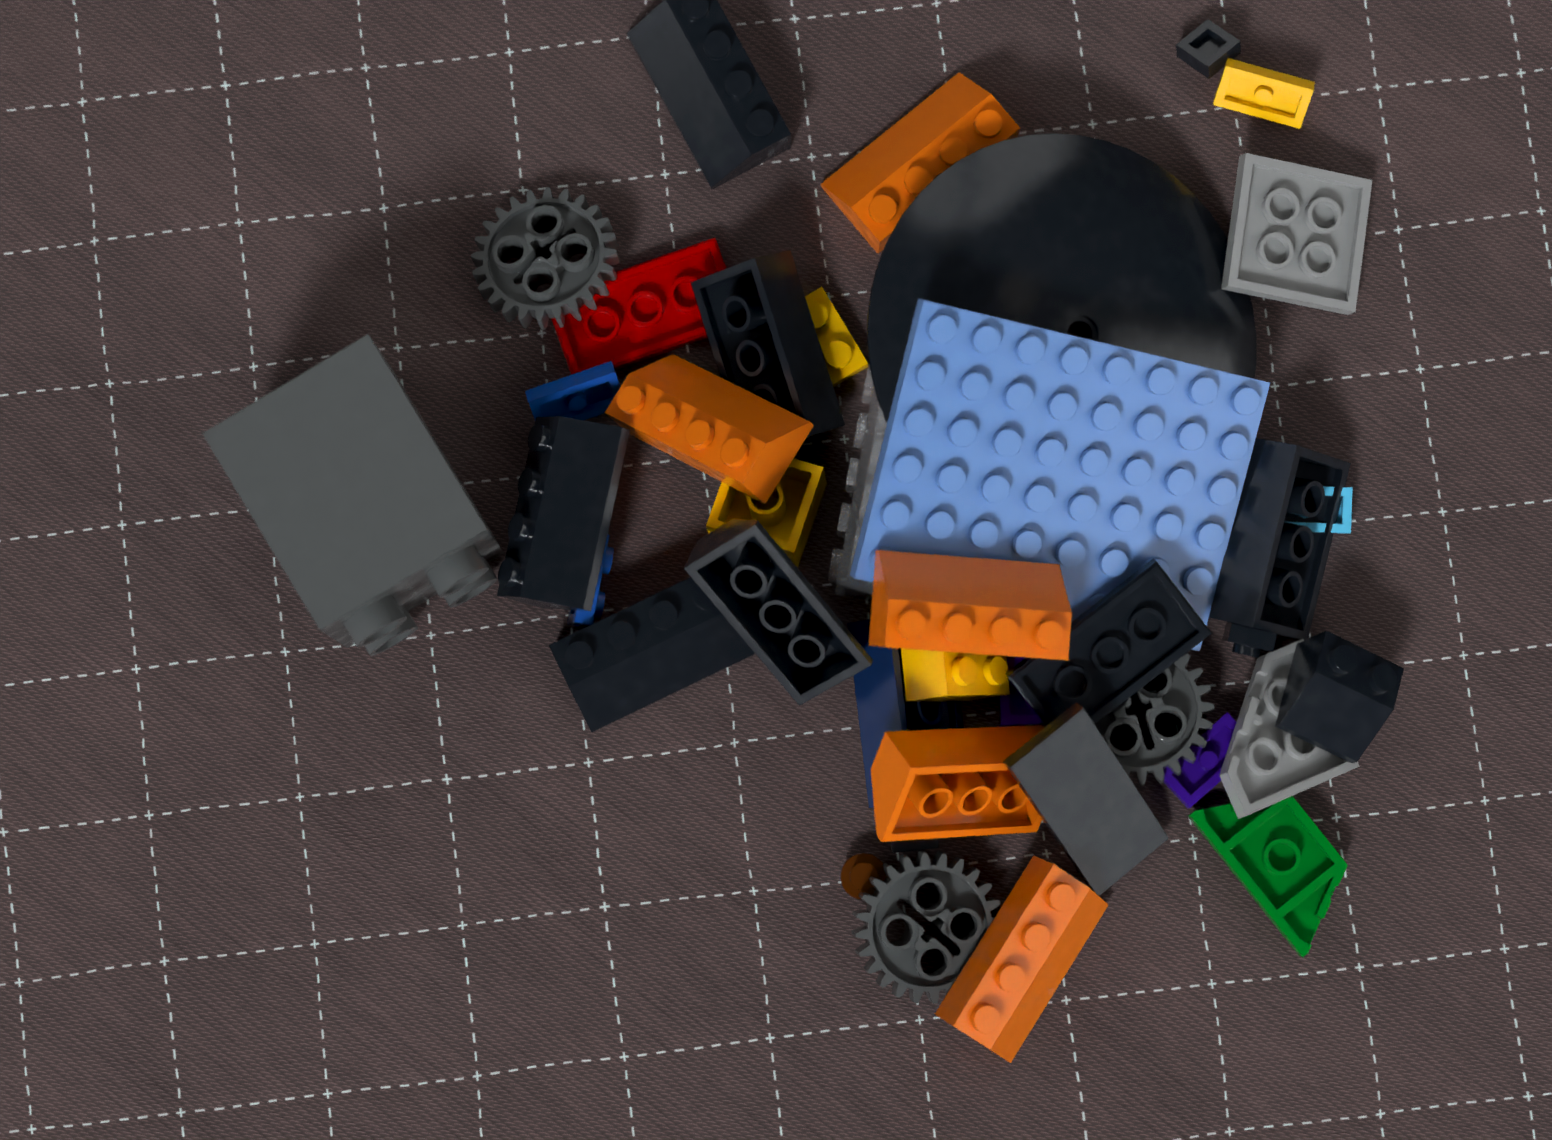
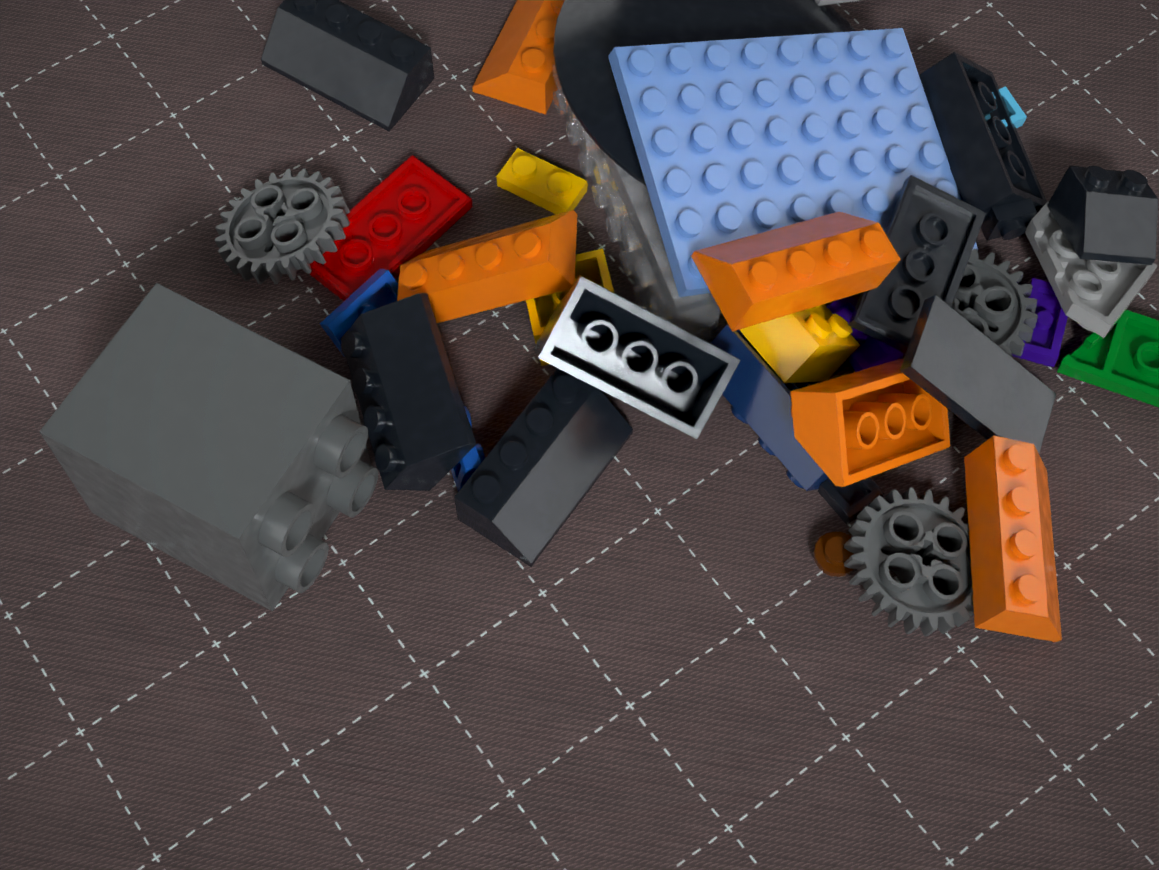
camera: 30 degrees left, 20 degrees down
black slope [690,250,845,437] -> none

